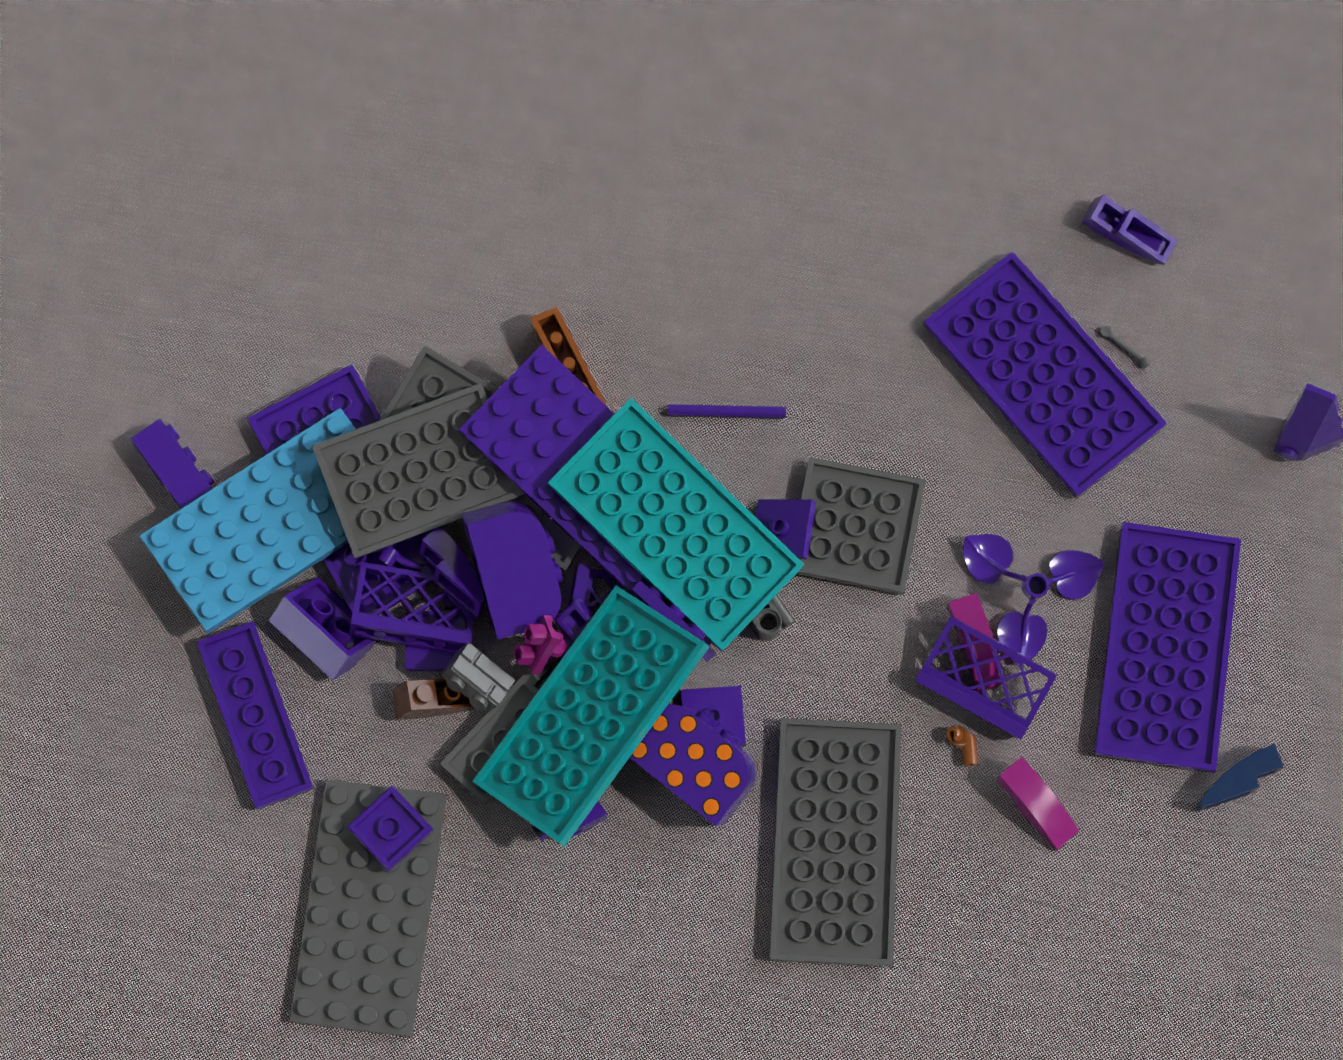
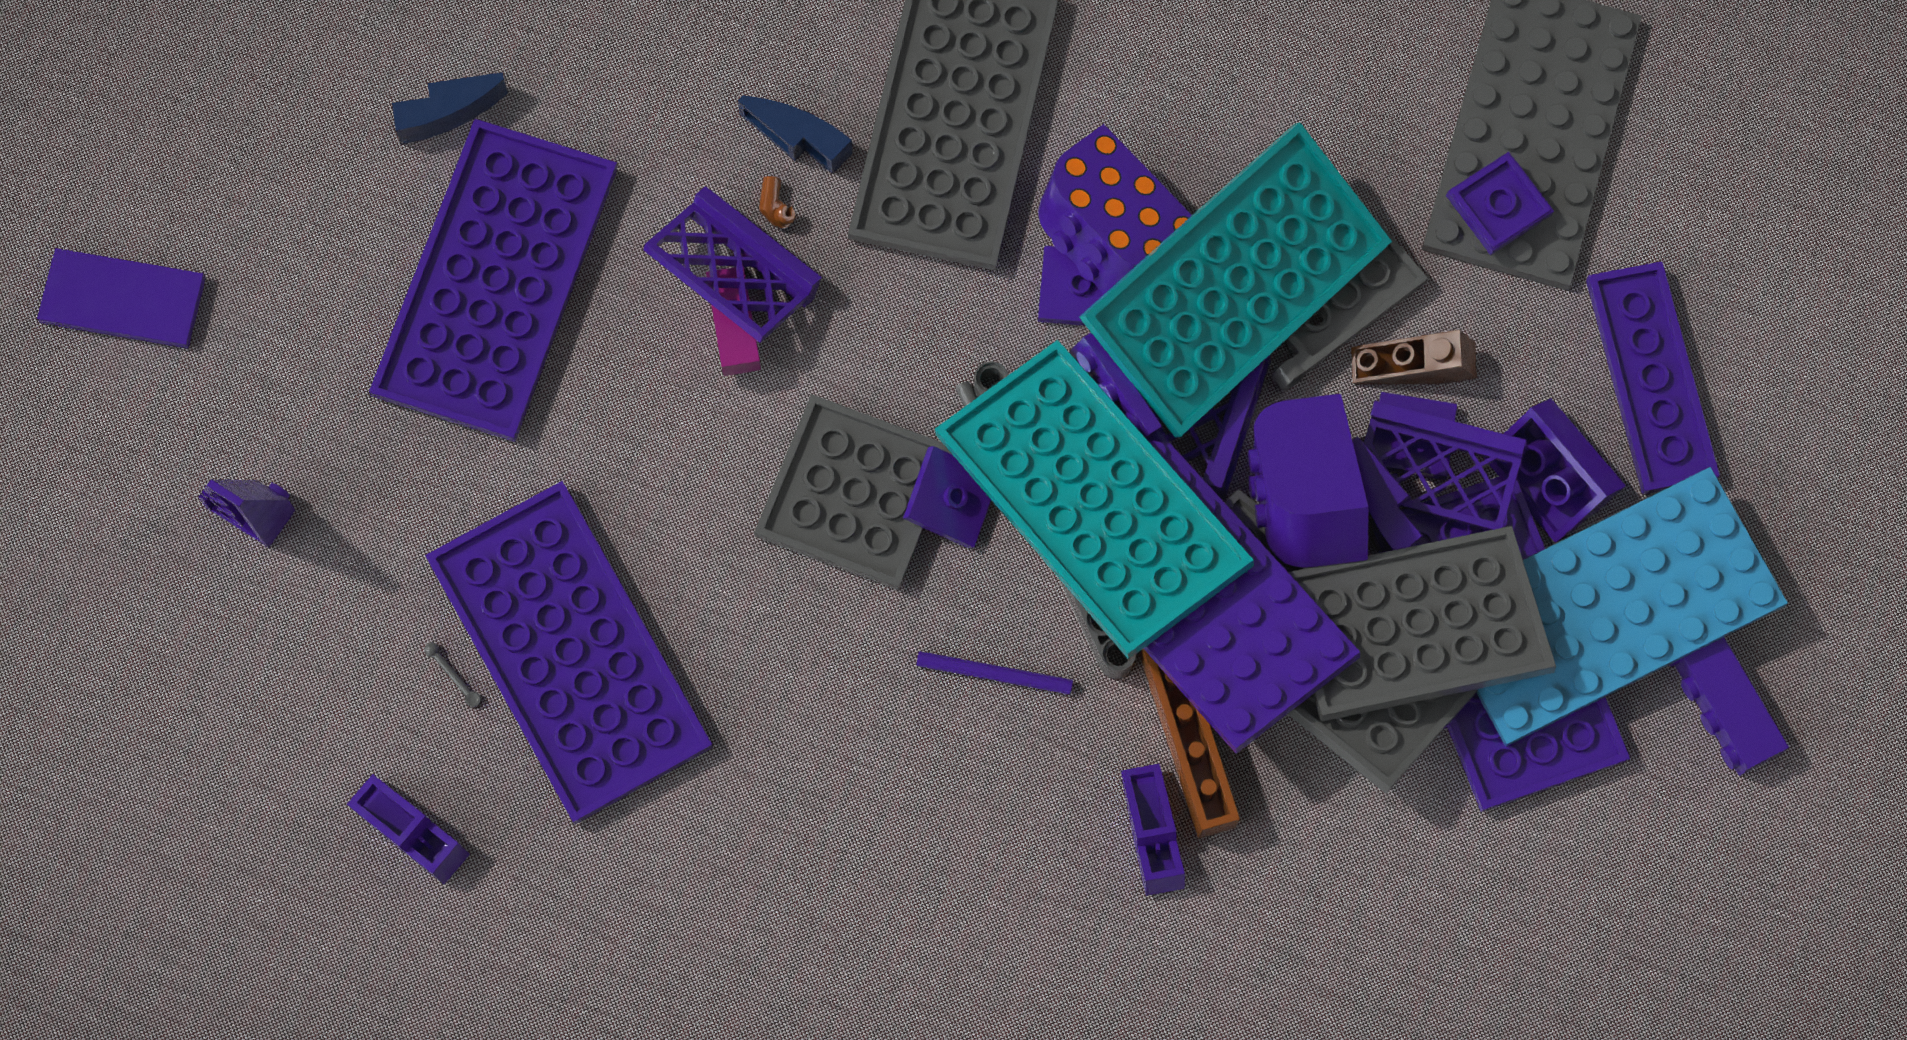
camera: 170 degrees left, 0 degrees up
dark purple hand [378,548,422,571] -> none
dark grey brick [441,642,515,713] -> none
magenta hips [513,615,567,674] -> none
dark purple slope [554,597,595,642] -> none
dark purple plant [963,534,1105,665] -> none
magenta slope [996,756,1079,851] -> none
none -> dark blue slope [738,95,853,174]
none -> dark purple slope [1121,763,1185,896]

